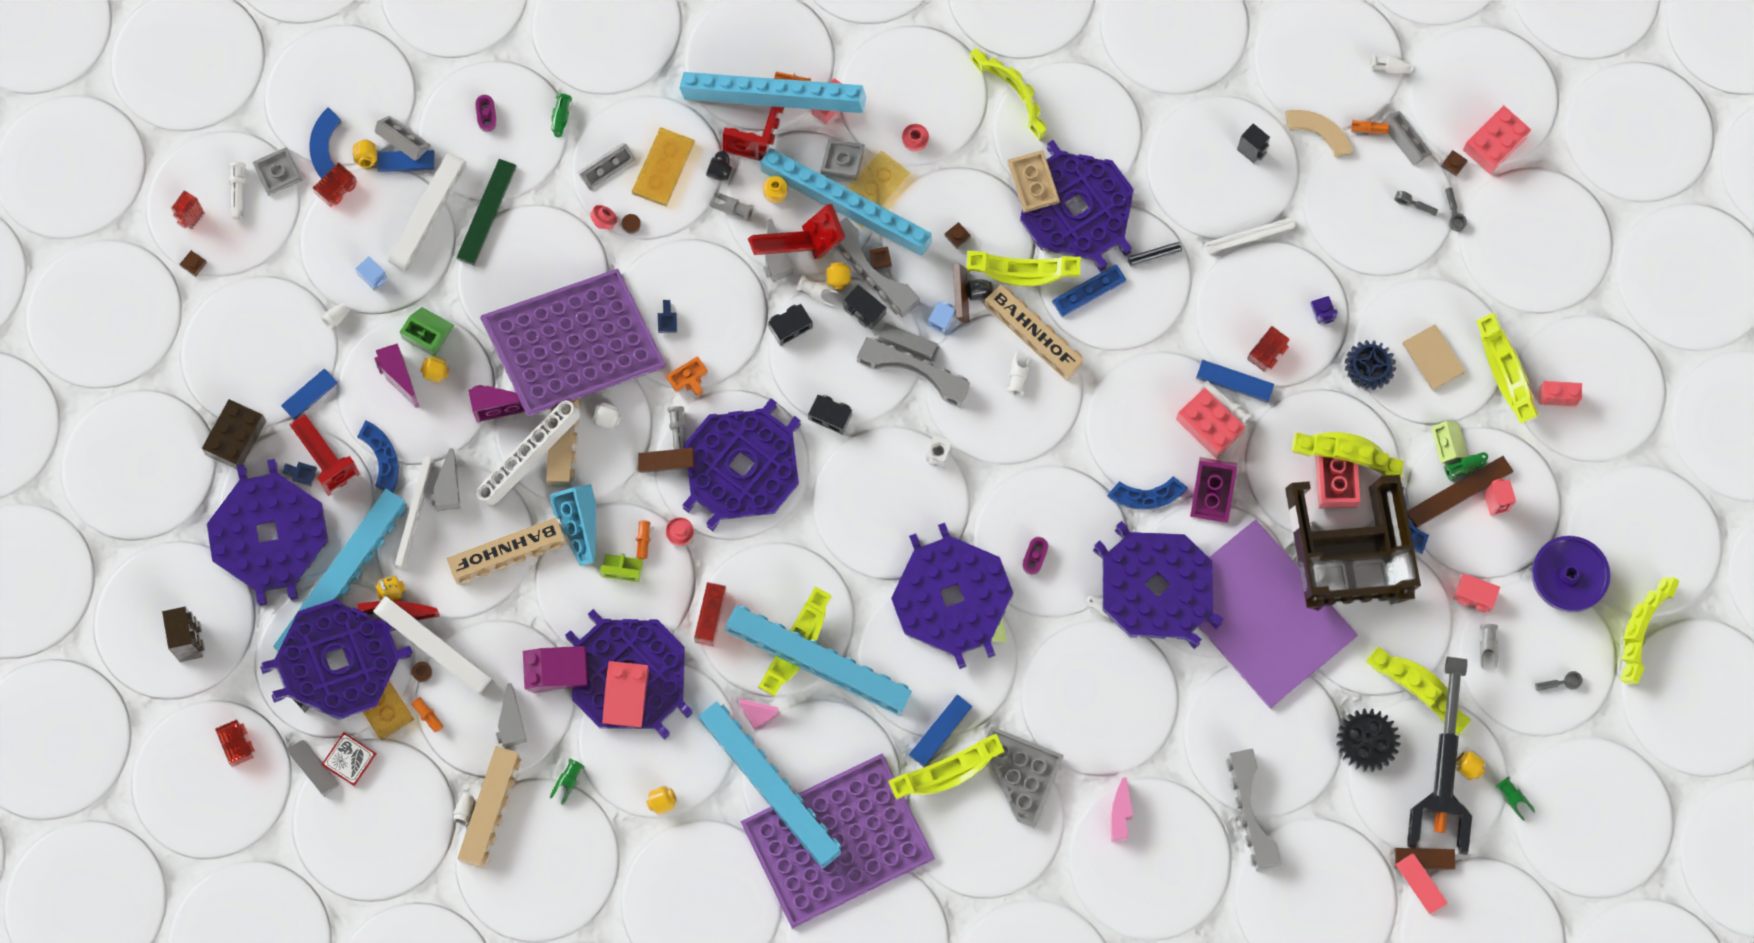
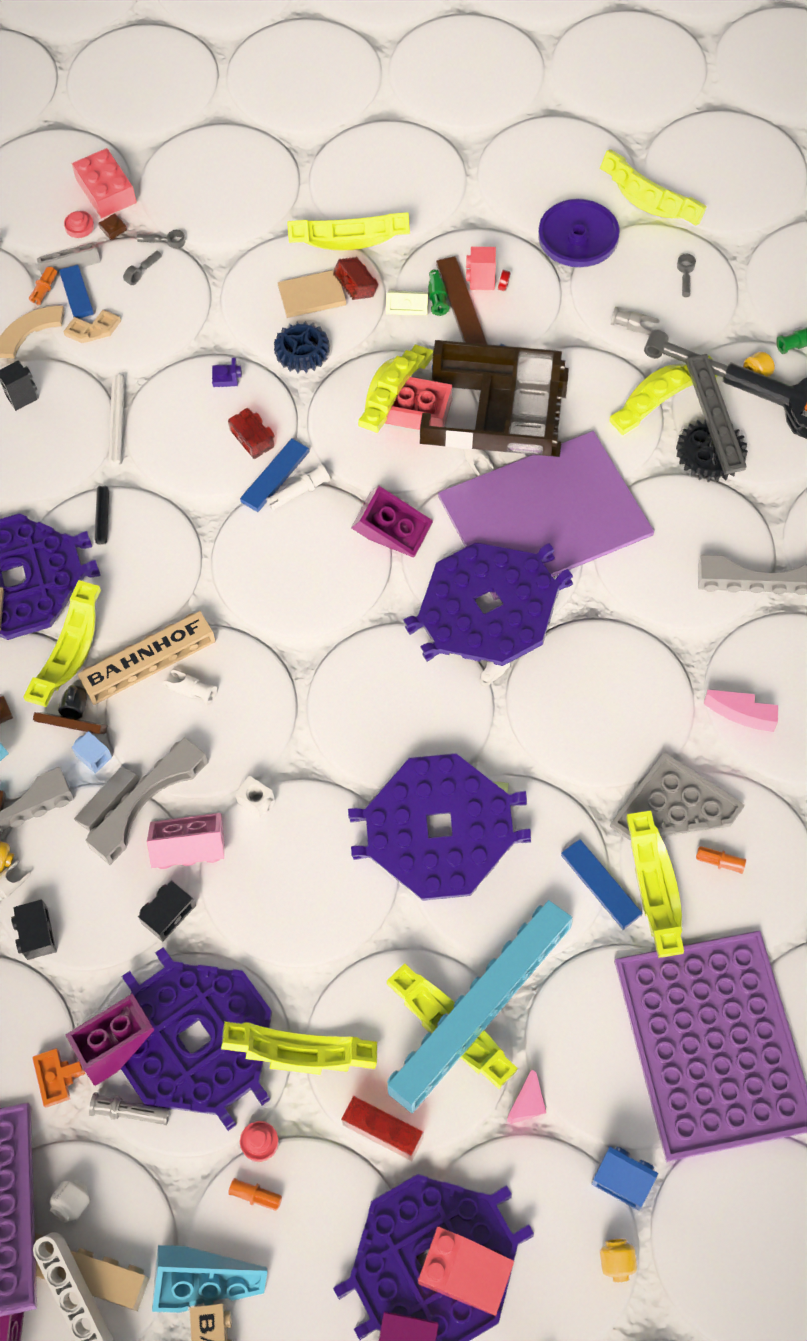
camera: 70 degrees left, 10 degrees down
lime panel [600,553,643,583] -> none
reddish brown tile [638,448,695,473] -> none
medium azure brick [699,701,841,869] -> none
black brick [843,284,887,330] -> none
magenta plate [1022,537,1048,575] -> none
blue tile [1052,264,1126,317] -> none
blue tile [1107,476,1188,510] -> none
coral brick [1176,388,1246,459] -> none
coral brick [1453,573,1500,613] -> none
coral brick [1539,381,1582,407] -> none
none -> blue tile [59,265,94,319]
none -> tan tile [63,310,121,343]
none -> coral plate [64,211,94,238]
none -> magenta slope [65,993,154,1086]
none -> bright pink slope [147,813,225,869]
none -> neon yellow piece [221,1022,377,1075]
none -> clear red brick [333,256,379,300]
none -> tile [498,270,511,292]
none -> slope [591,1146,659,1211]
none -> dark grey tile [685,354,747,475]
none -> orange axle [696,846,746,874]

